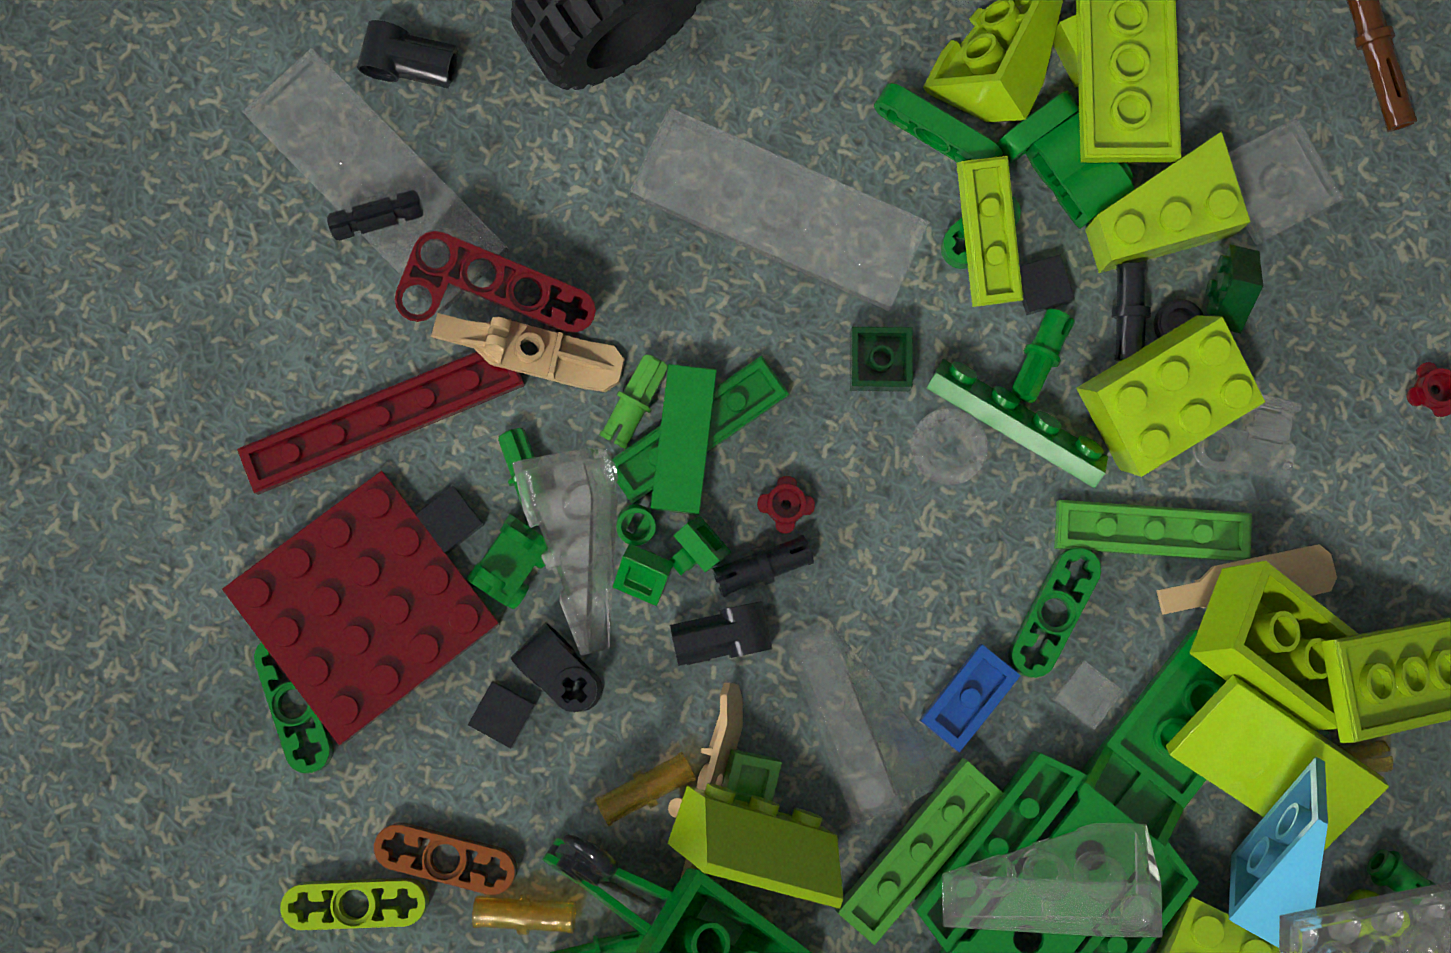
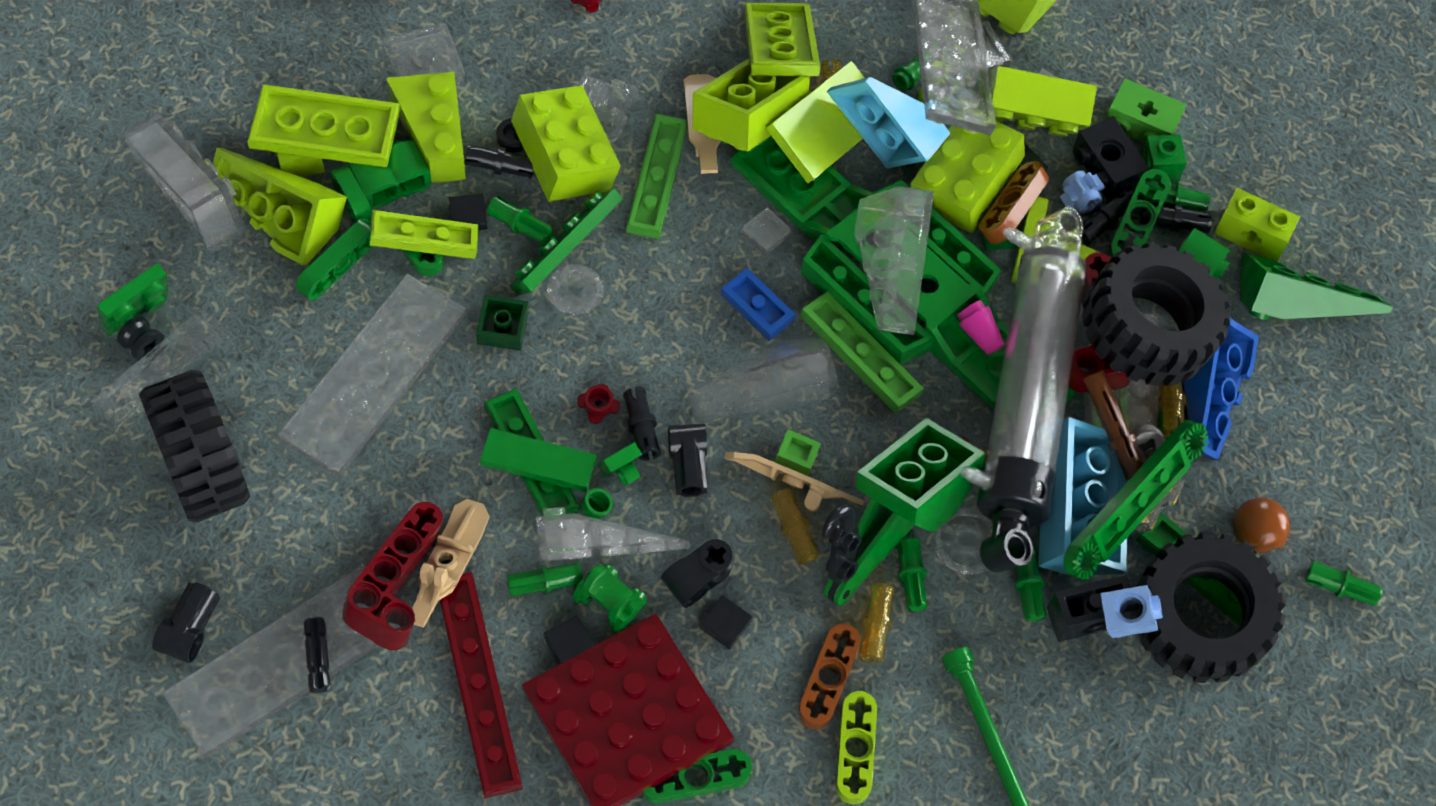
camera: 85 degrees left, 20 degrees down
bright green axle [599,354,668,449] -> none
green plate [612,543,674,606] -> none
lime slope [667,783,843,909] -> none
green beam [1008,548,1101,678] -> none
dark green piece [1205,244,1264,334] -> none

